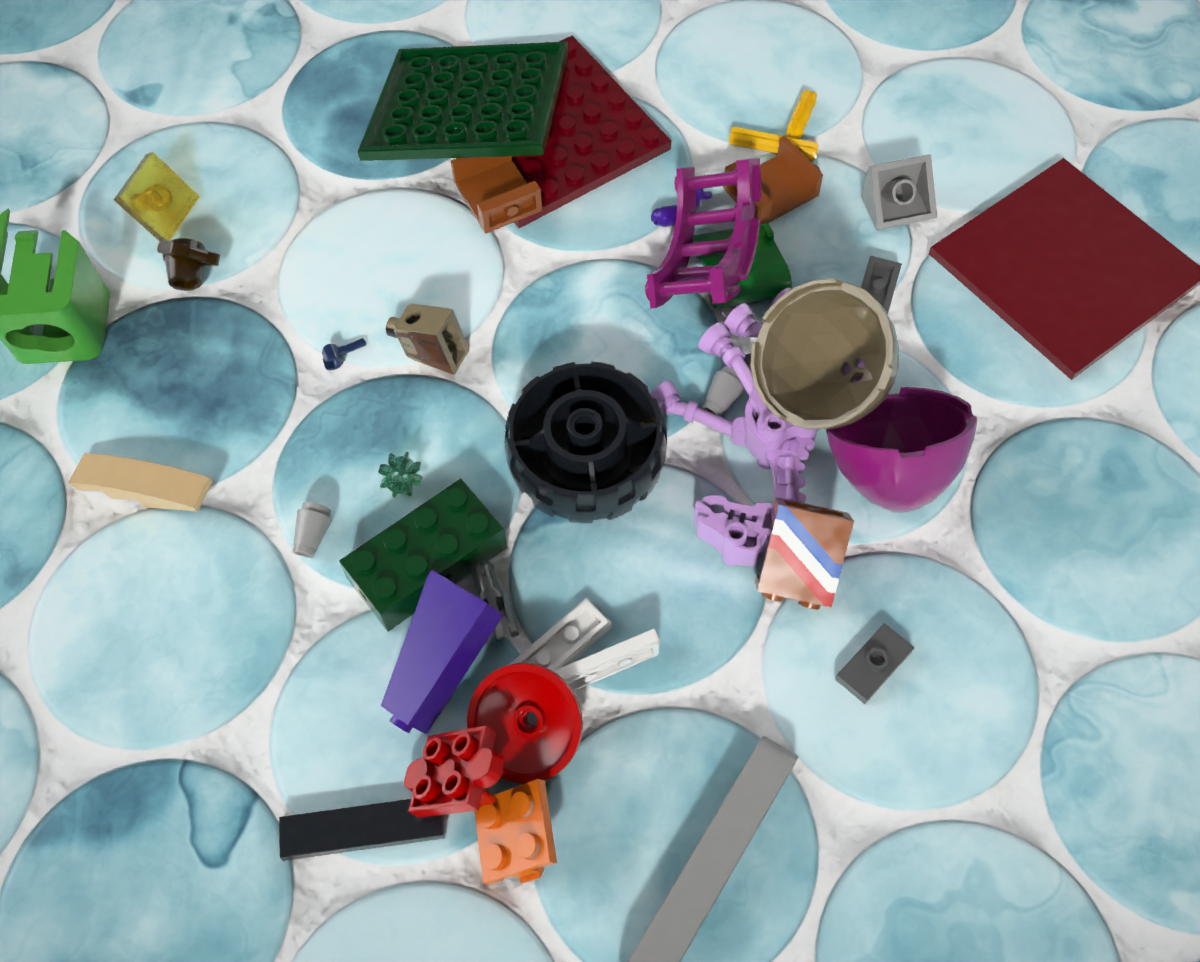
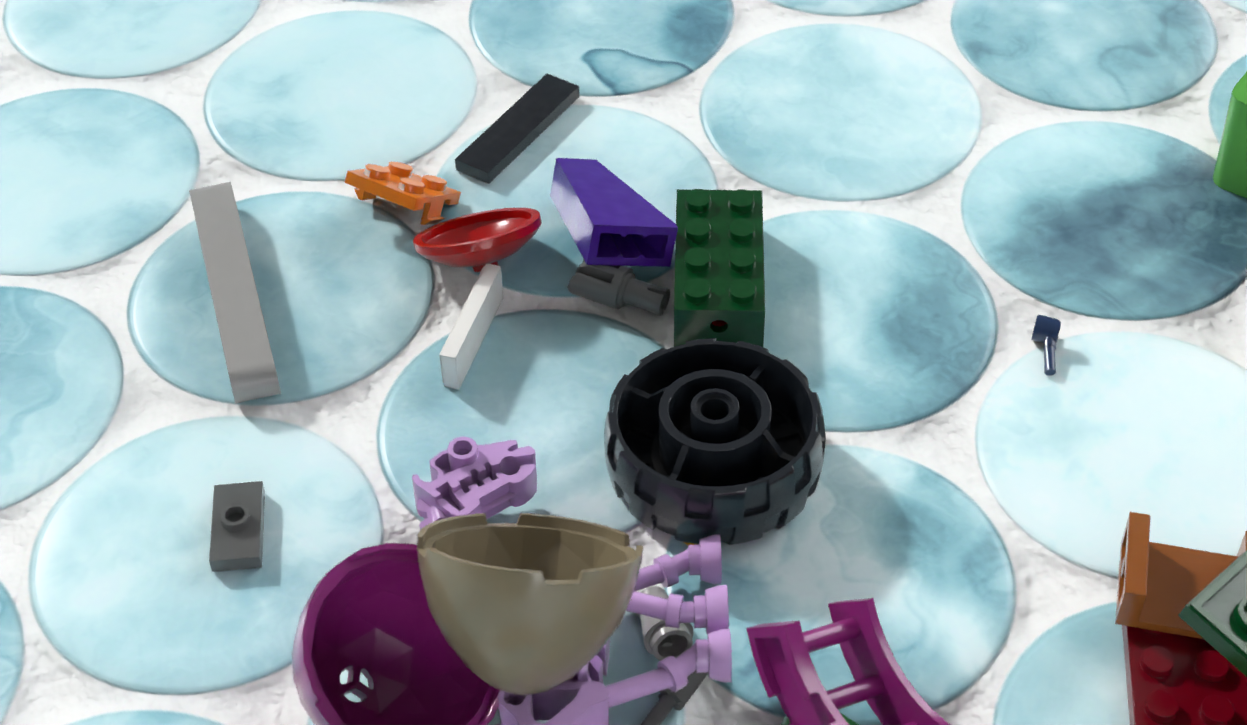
camera: 130 degrees right, 15 degrees down
tan slope [68,453,213,511] -> none
light grey cone [292,502,332,558] -> none
clear green gear [378,452,423,498] -> none
dark tan torso [386,304,469,375] -> none
red piece [404,726,505,818] -> none
white tile [509,598,612,671] -> none
panel [755,497,854,609] -> none

